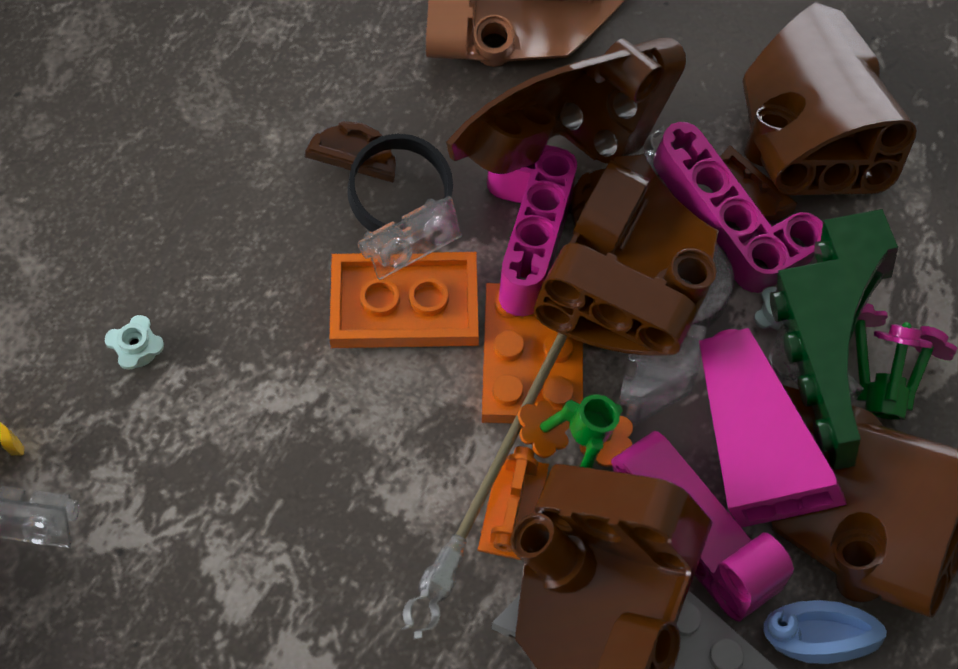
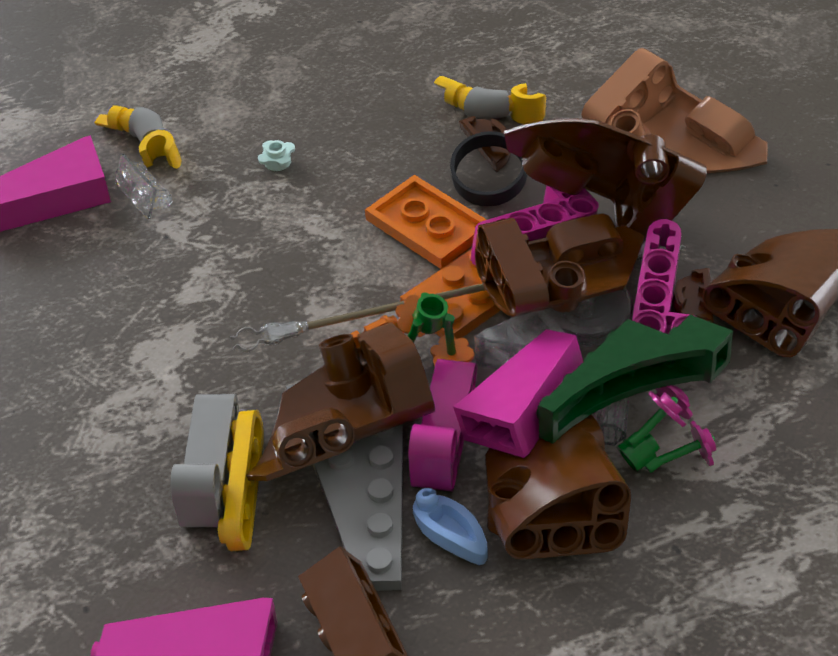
camera: 50 degrees right, 15 degrees down
clear hinge [358,196,462,280] -> none
none -> piece [434,76,546,124]

